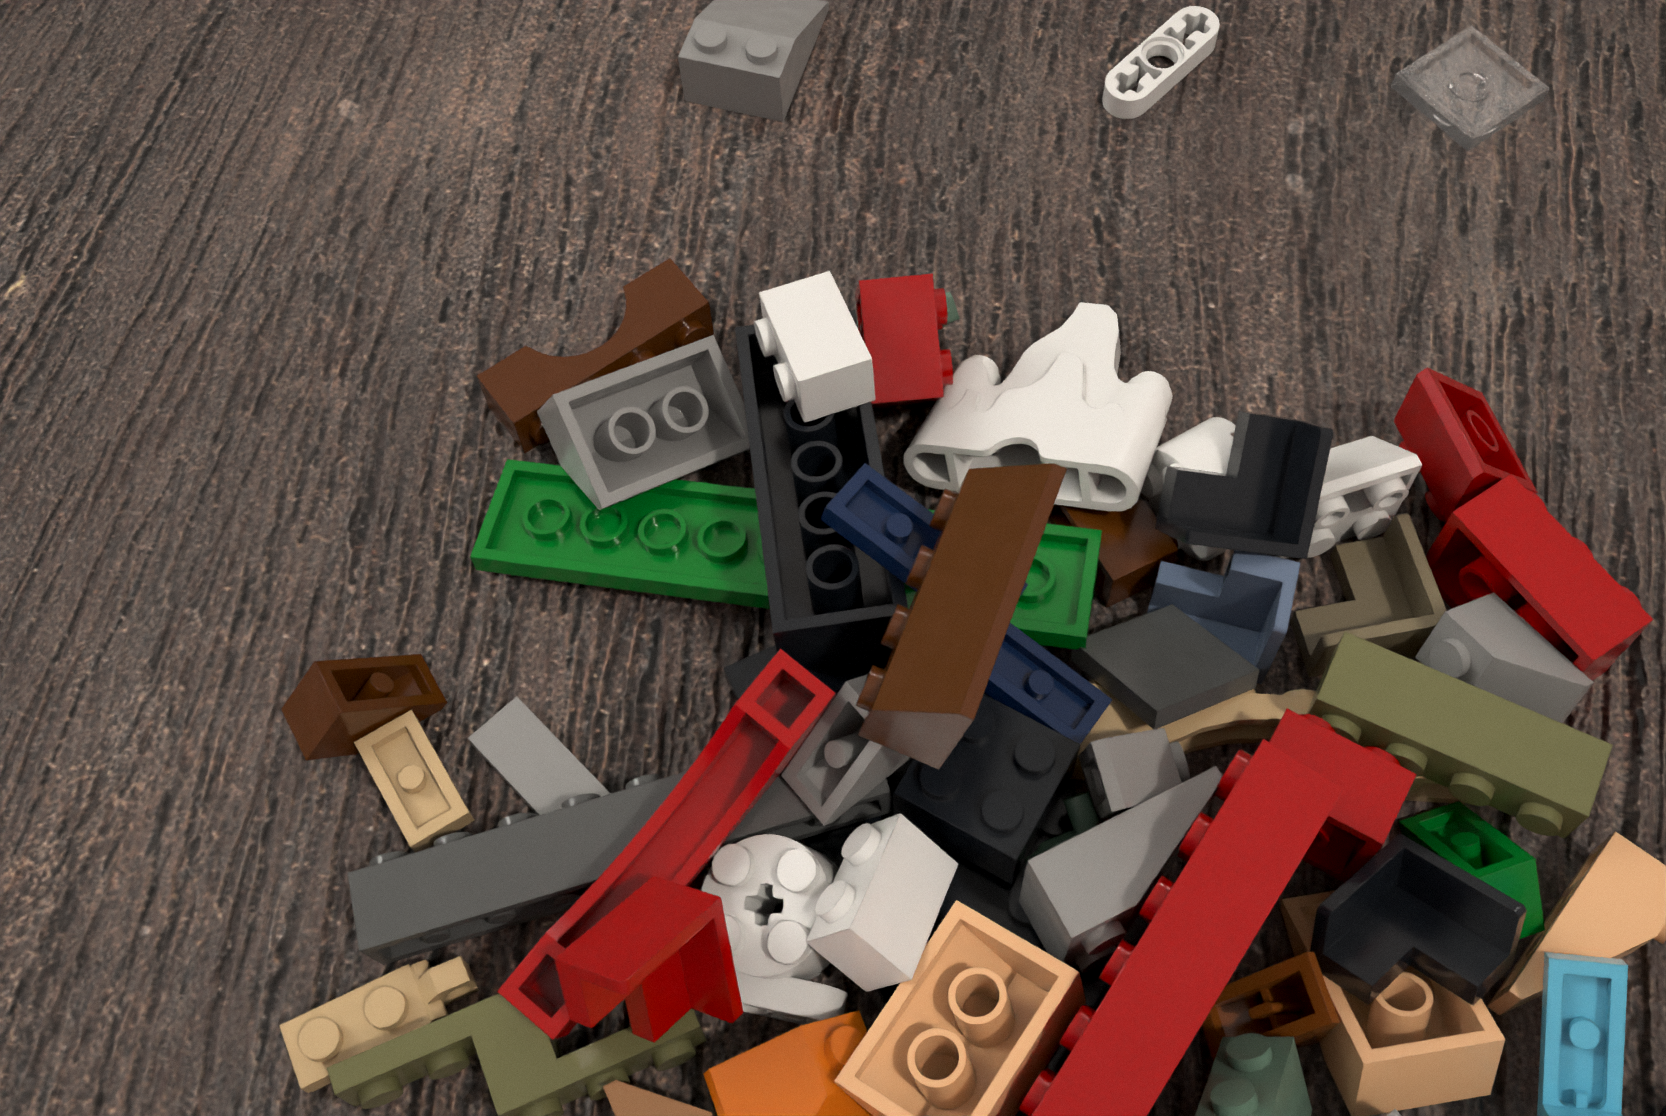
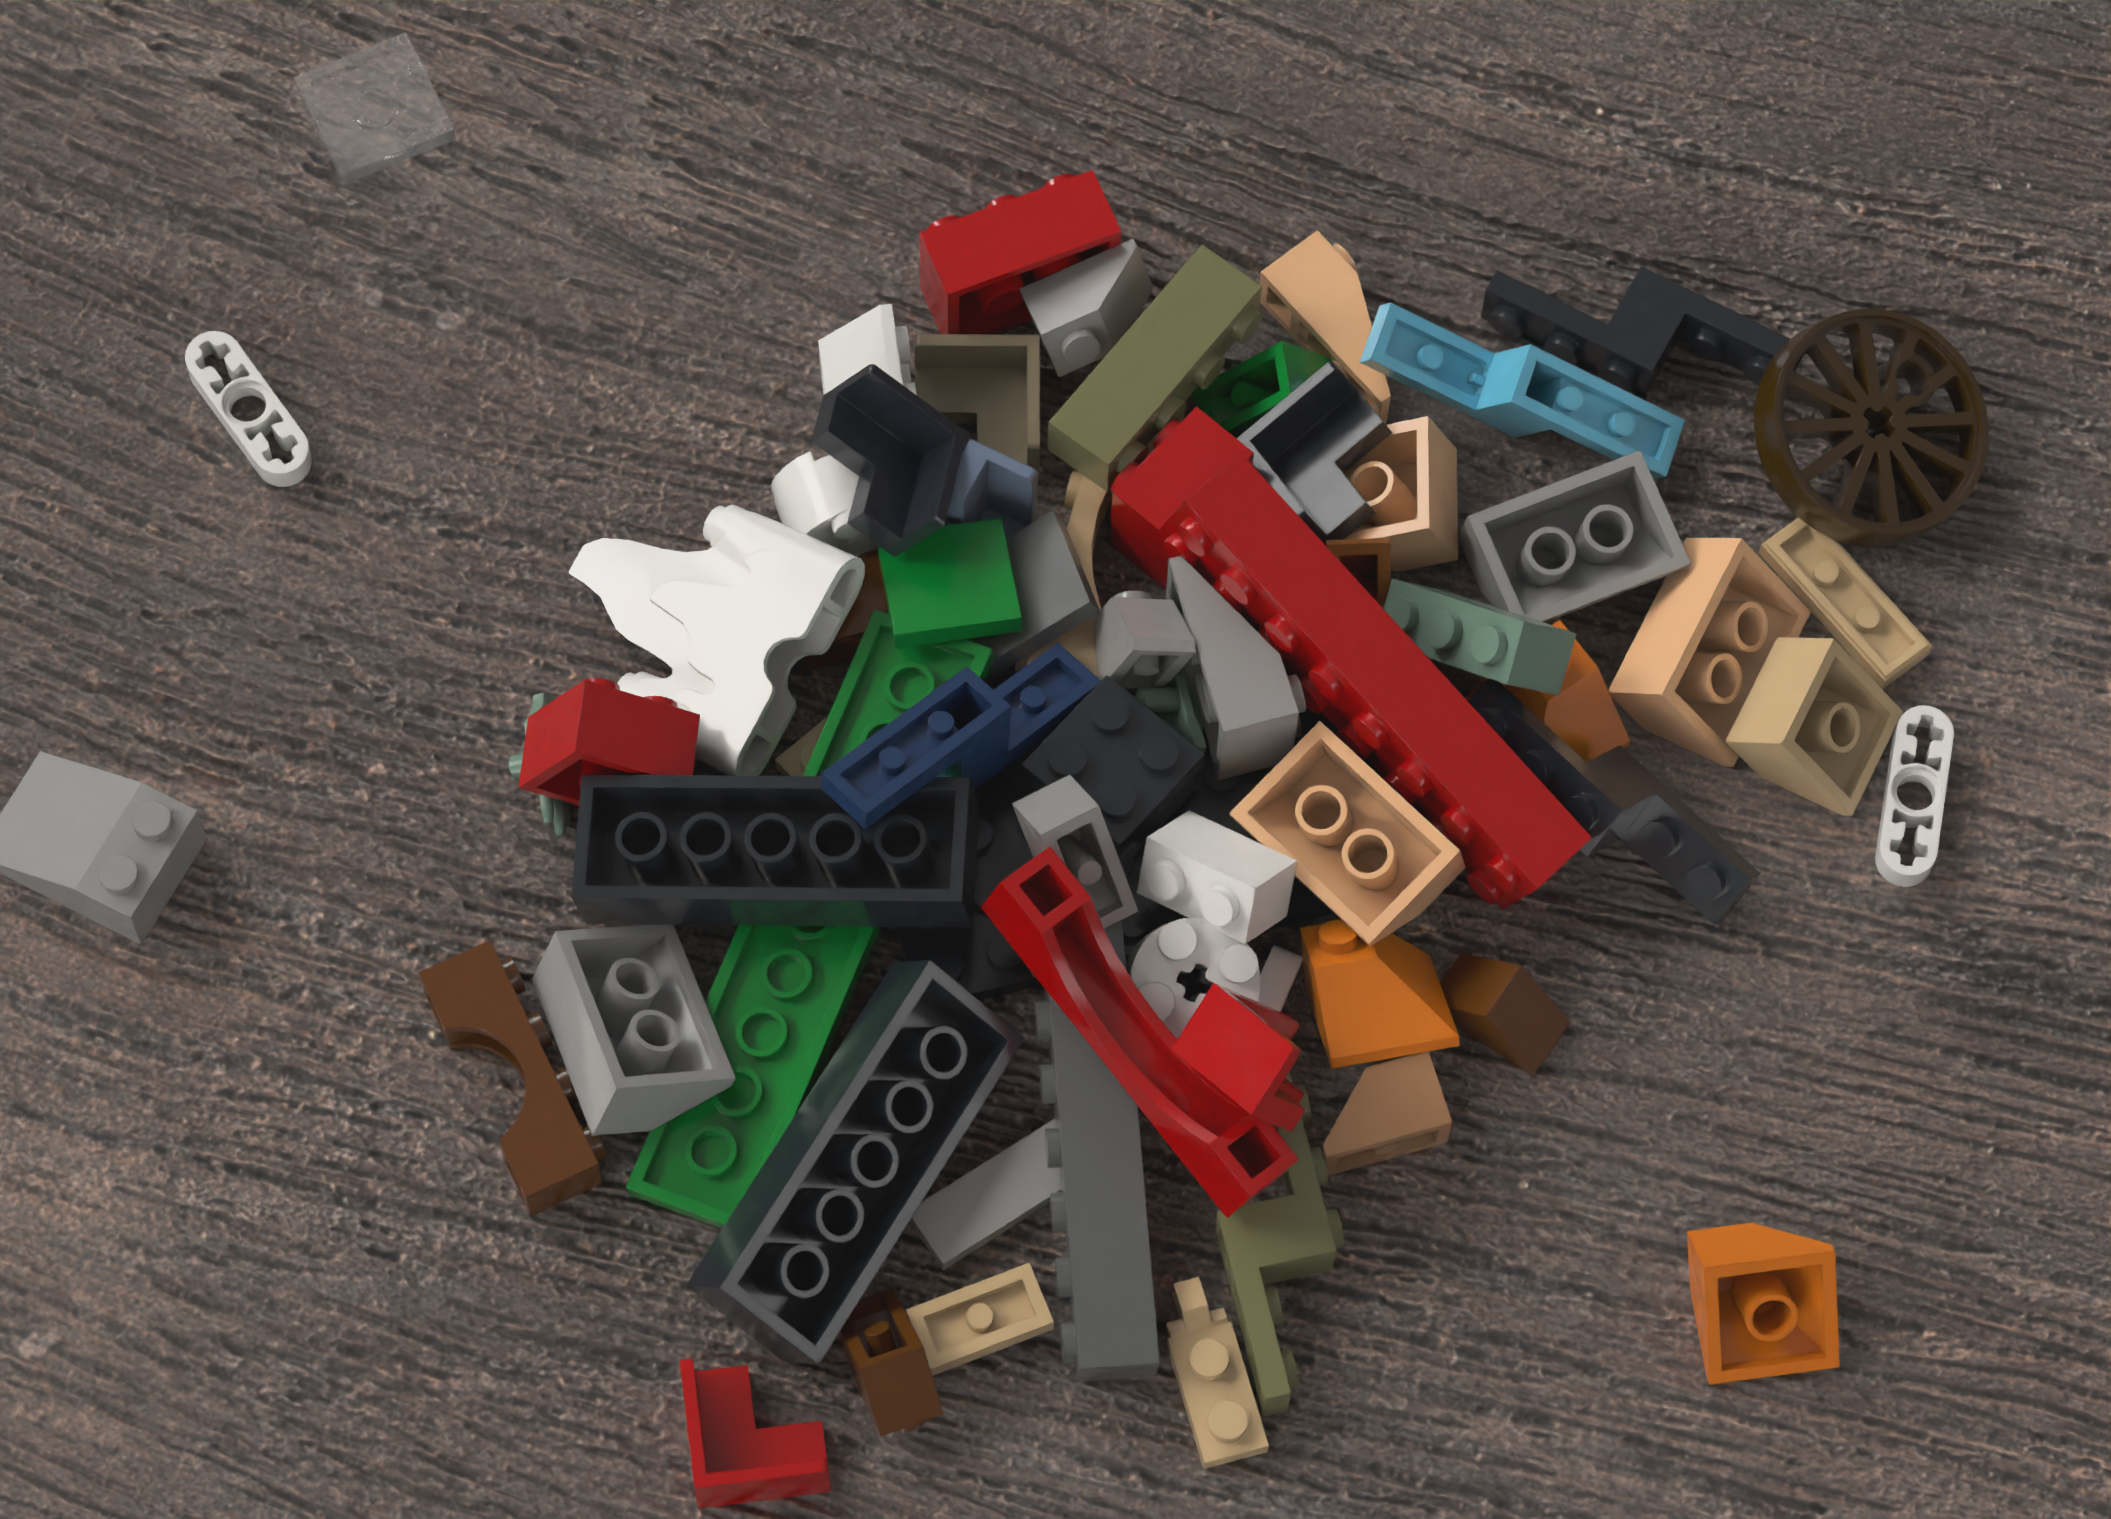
camera: 85 degrees left, 5 degrees up
white brick [754,271,876,423] -> none
reddish brown slope [855,463,1067,770] -> none
red slope [1394,367,1538,523] -> none
none -> red panel [679,1358,831,1509]
none -> black brick [686,960,1024,1365]
none -> green tile [876,518,1022,648]

